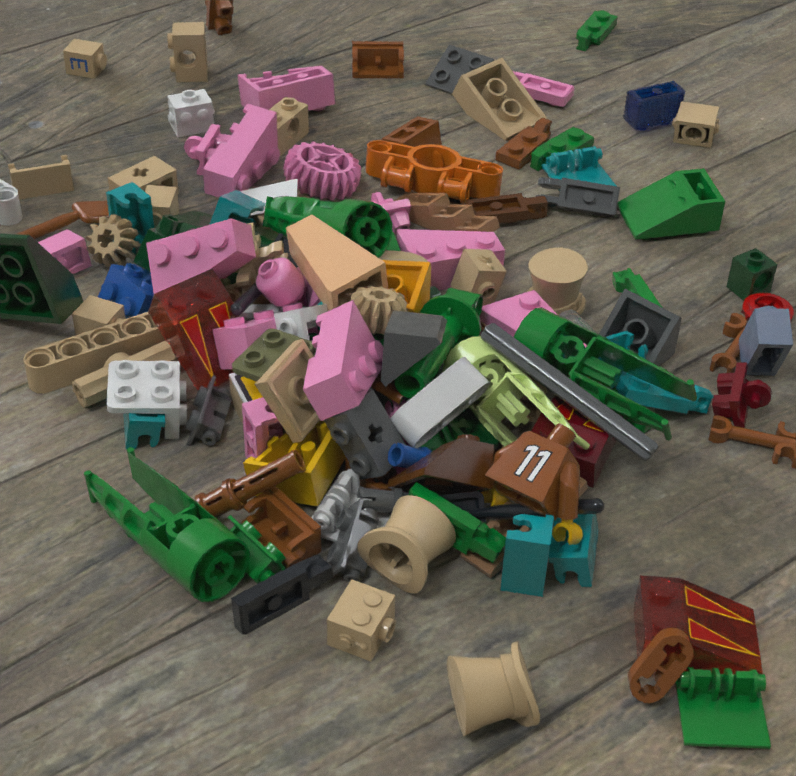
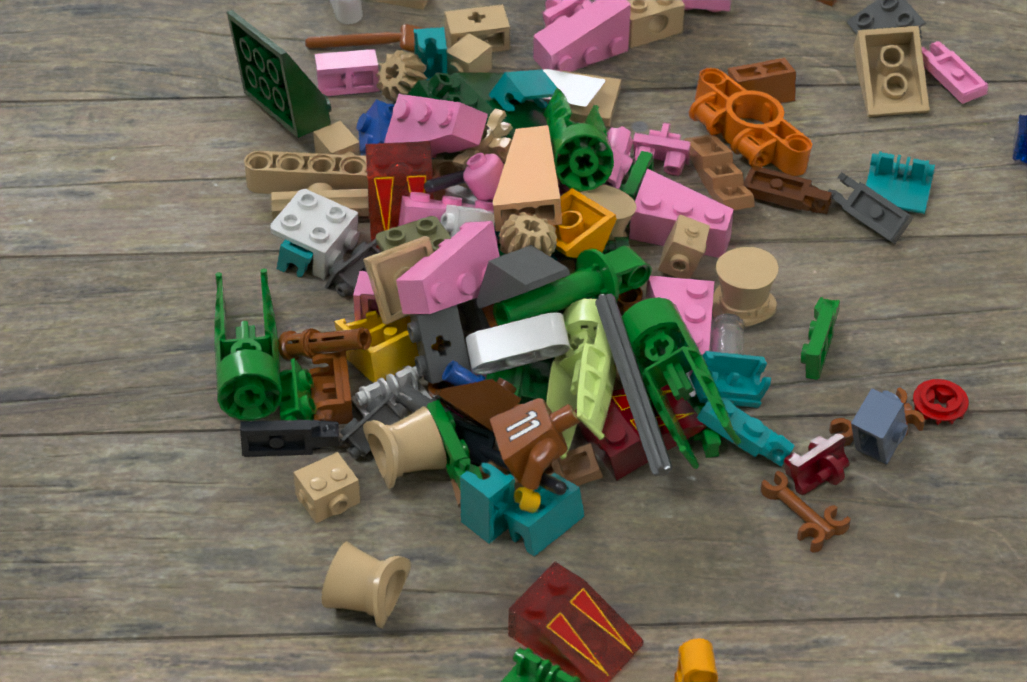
camera: 35 degrees right, 5 degrees up
bright pink gear [283,141,361,201] -> none
dark orange hinge [495,118,552,170] -> none
green hinge [530,127,594,171] -> none
dark grey slope [599,289,682,366] -> none
green slope [617,168,726,240] -> none
dark orange beam [628,628,694,703] -> none
dark green brick [726,248,778,301] -> none

